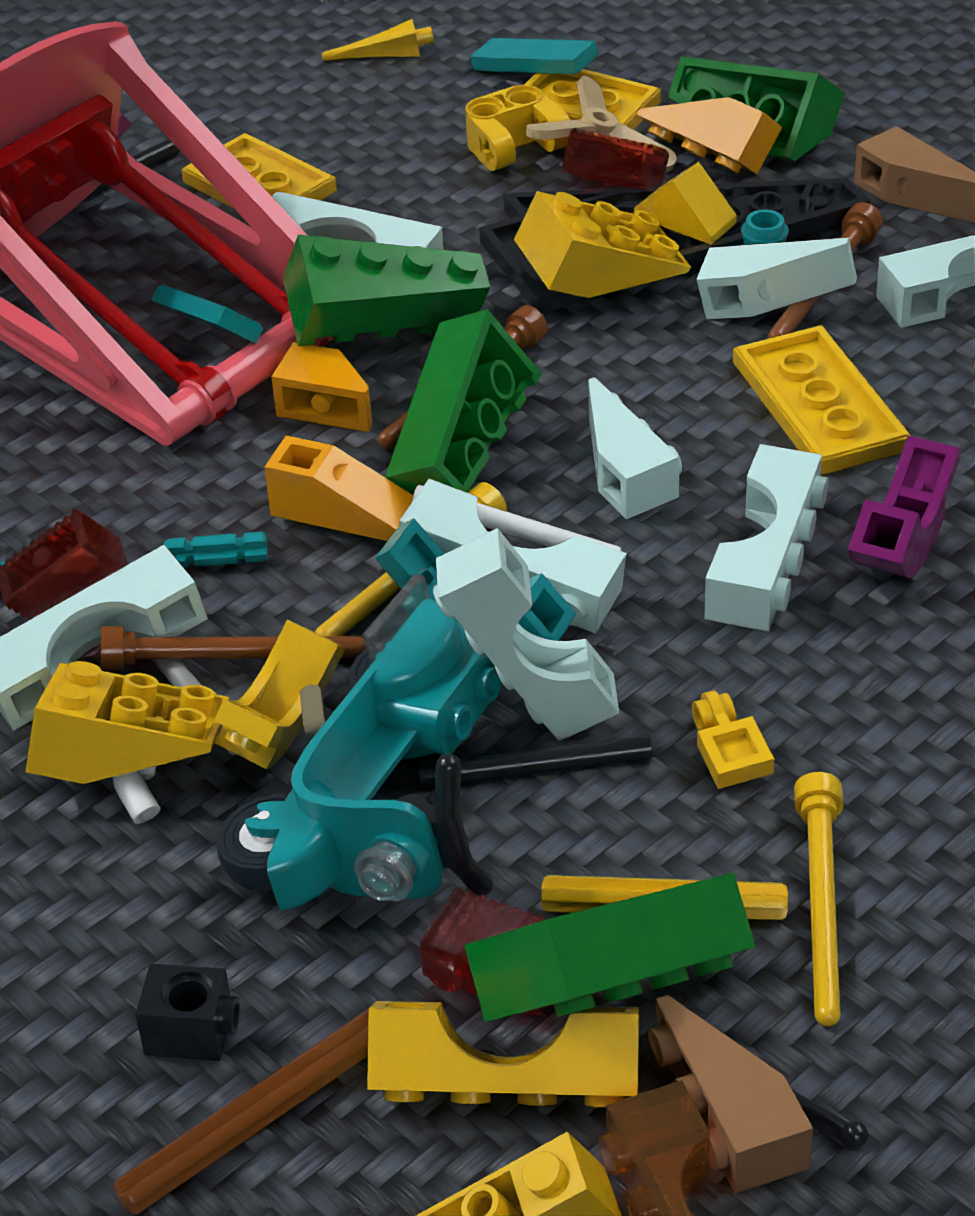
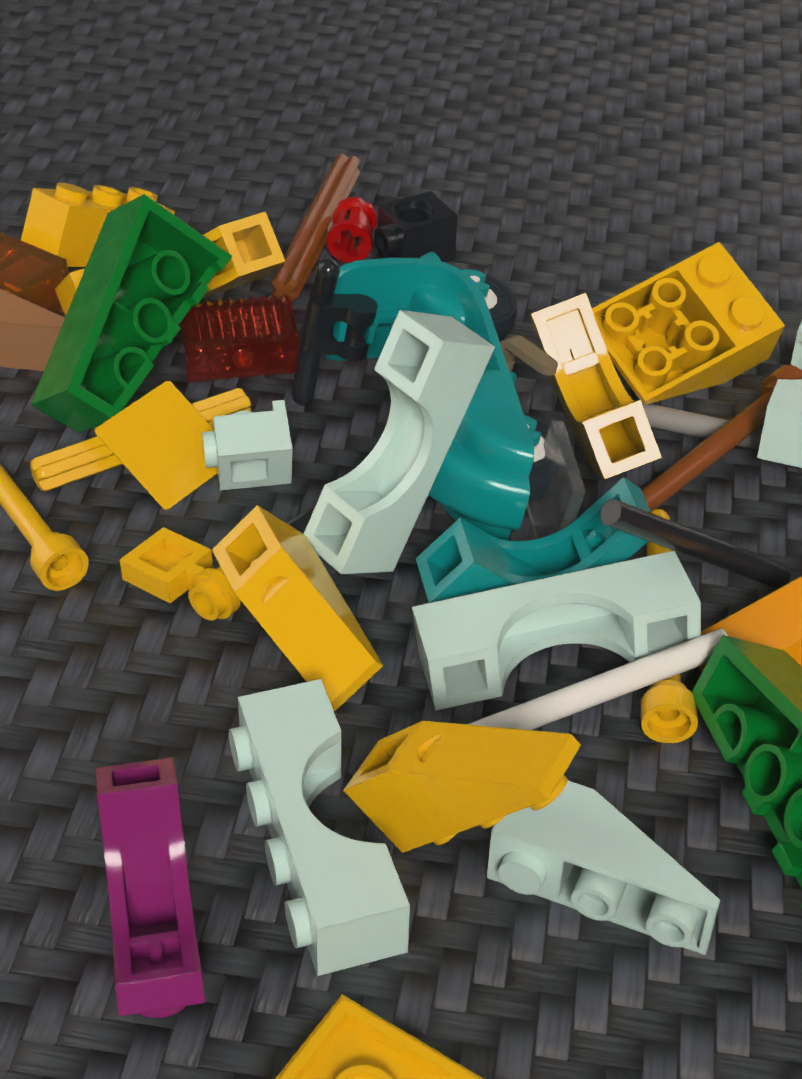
camera: 140 degrees right, 0 degrees up
none -> yellow sticker [95,381,217,510]
none -> light aqua brick [202,400,293,491]
none -> yellow slope [212,505,383,711]
none -> red bush [326,197,378,263]
none -> yellow slope [343,721,581,853]
none -> black bar [600,499,791,589]

